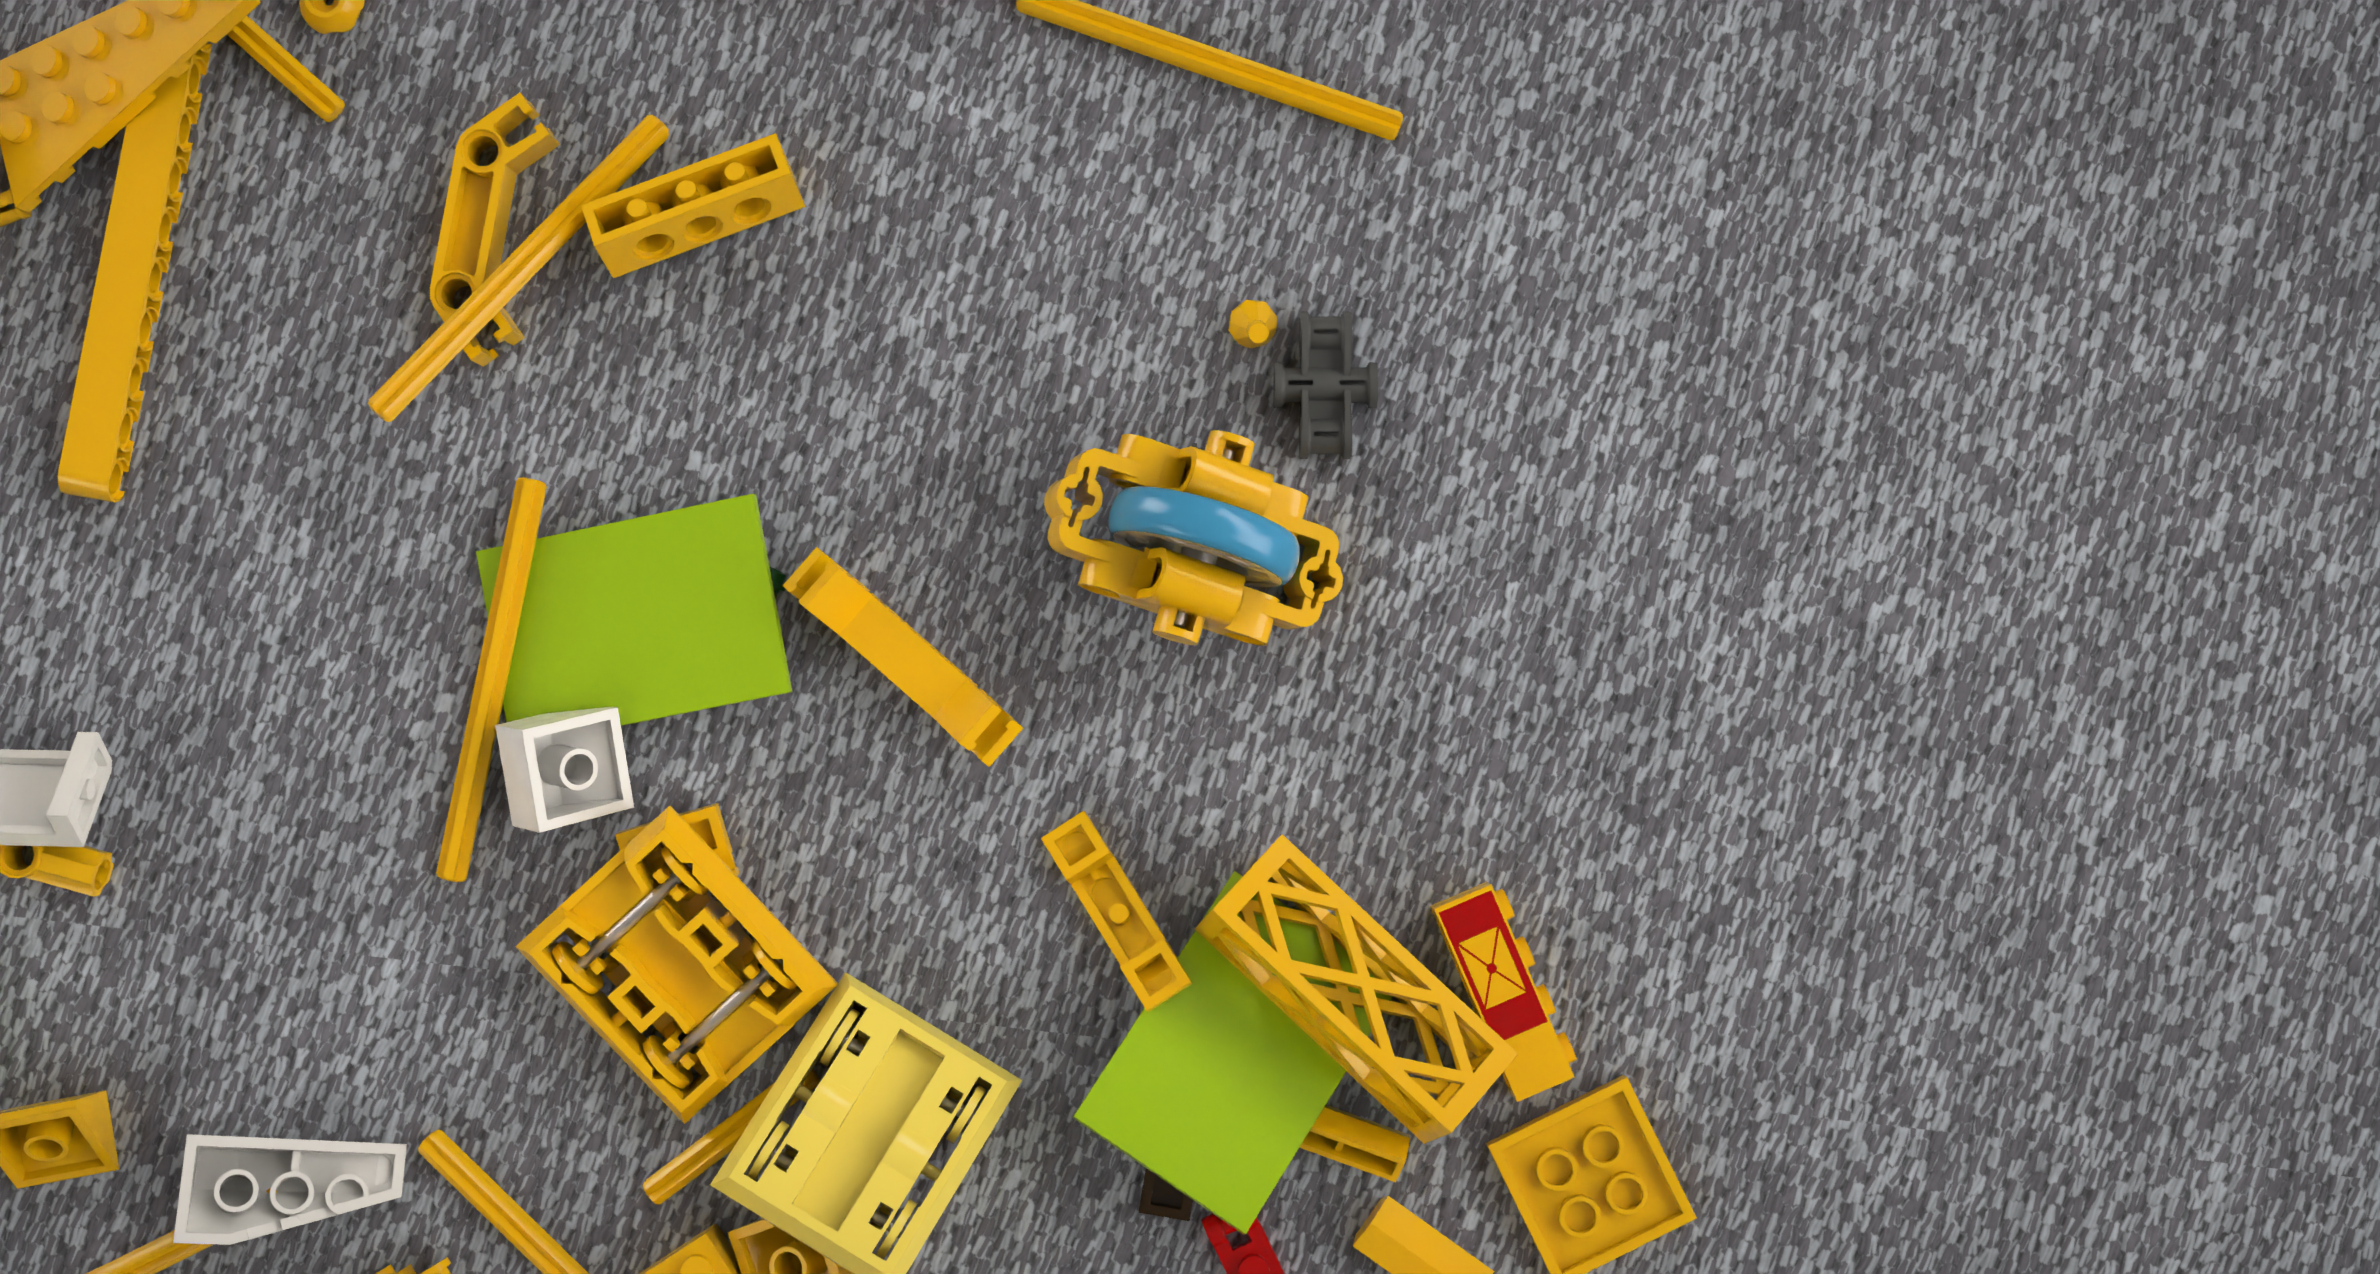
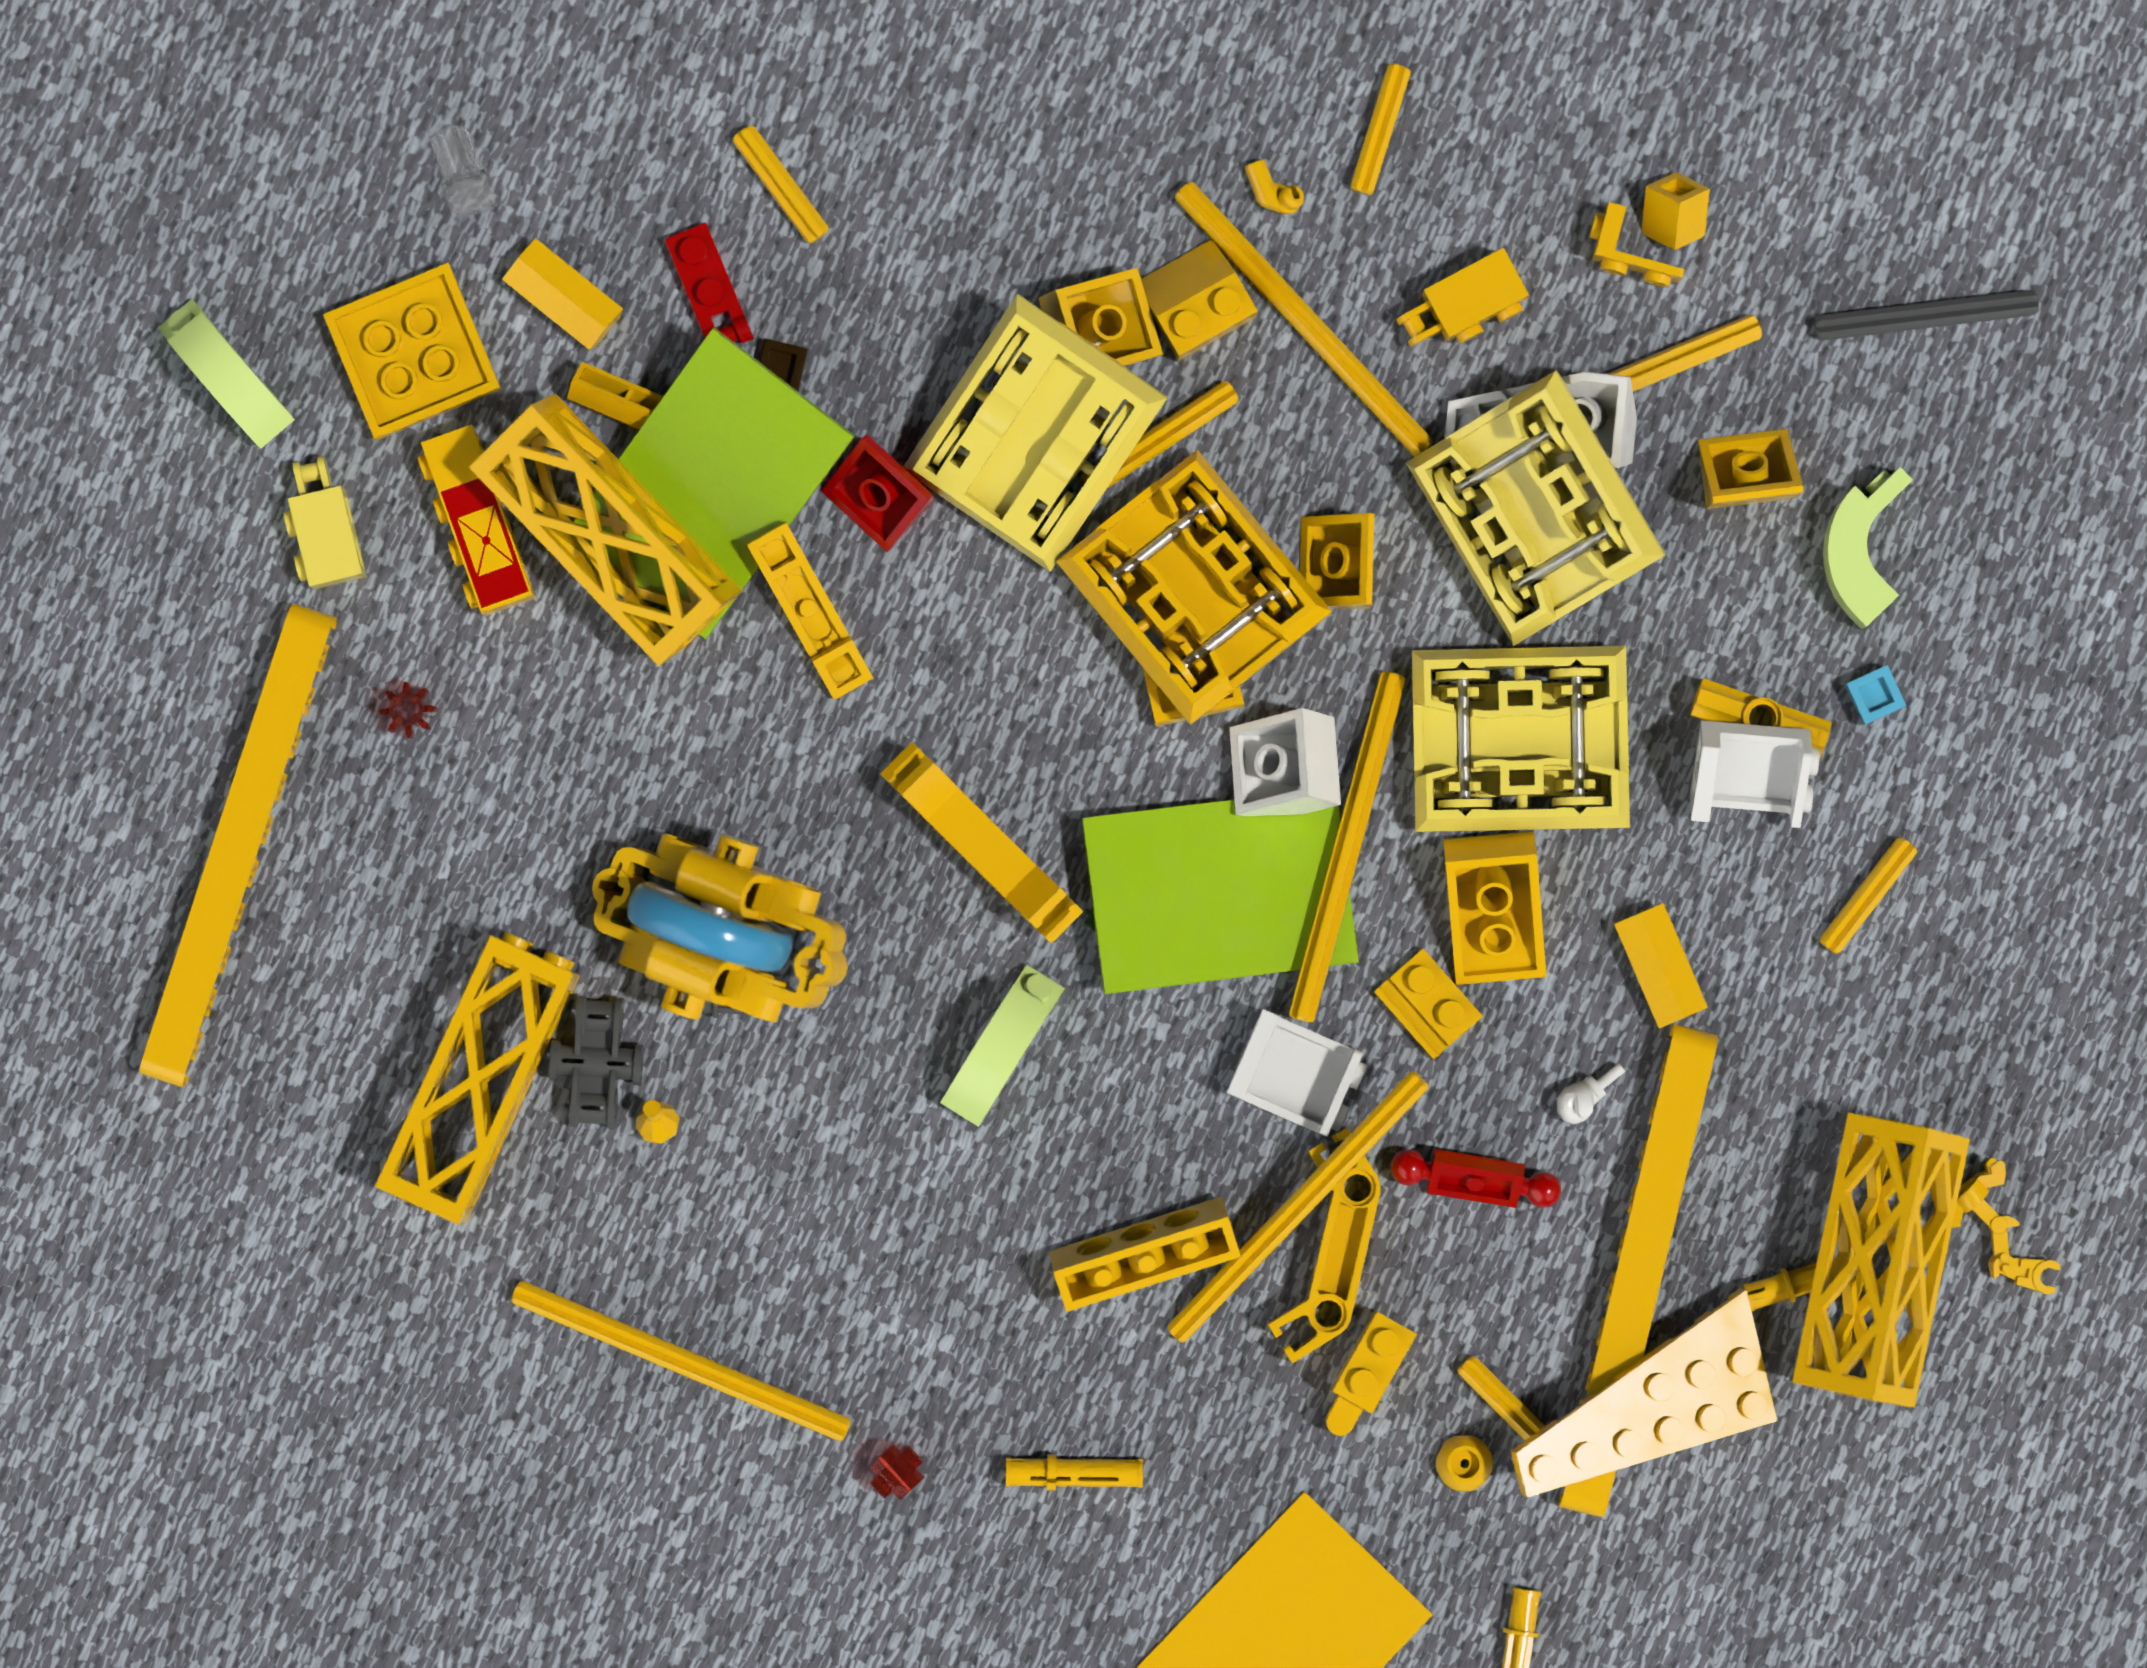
camera: 175 degrees left, 0 degrees up
none -> yellow beam [139,603,337,1088]
none -> yellowish green arch [158,299,295,449]
none -> light yellow brick [283,455,367,590]
none -> yellow piece [375,932,581,1225]
none -> clear red gear [379,682,438,739]
none -> red slope [821,434,935,552]
none -> yellowish green arch [940,965,1065,1127]
none -> white panel [1226,1009,1367,1137]
none -> yellow slope [1300,513,1374,609]
none -> yellow brick [1325,1310,1417,1436]
none -> yellow plate [1373,948,1483,1060]
none -> red plate [1390,1149,1561,1208]
none -> light yellow piece [1406,370,1666,646]
none -> light yellow piece [1412,646,1630,832]
none -> yellow slope [1443,831,1547,985]
none -> white piece [1557,1063,1625,1125]
none -> yellow piece [1614,903,1708,1028]

